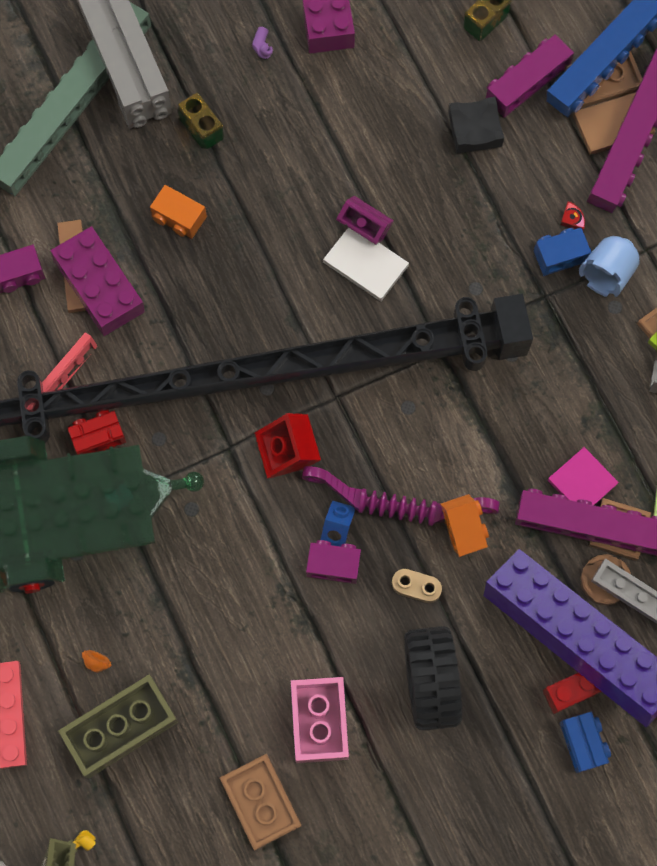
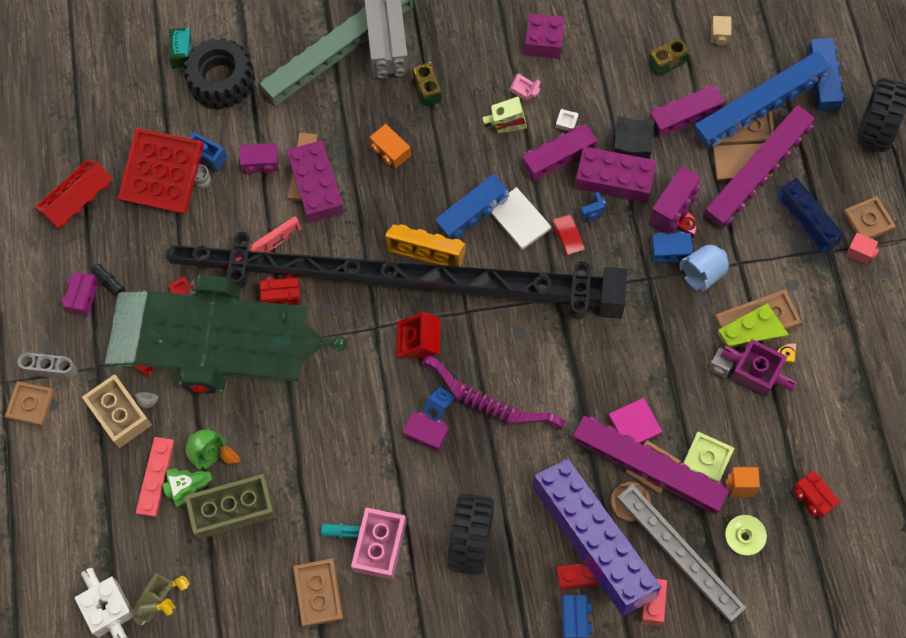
camera: 20 degrees right, 5 degrees down
medium lavender arm [252,27,273,59] -> none
magenta brick [336,196,394,245] -> none
tan plate [392,569,442,603] -> none
orange brick [441,494,489,557] -> none
none -> bright green rock [163,468,213,508]
none -> bright green cylinder [185,429,225,470]
none -> teal axle [321,523,361,539]
none -> light orange slope [385,224,466,266]
none -> blue brick [435,174,510,240]
none -> yellowish green torso [483,97,527,133]
none -> bright pink bracket [509,74,541,101]
none -> magenta brick [522,124,597,182]
none -> red slope [552,215,585,255]
none -> white plate [556,109,578,131]
none -> magenta brick [575,147,656,203]
none -> blue bracket [580,192,607,222]
none -> magenta brick [649,166,702,234]

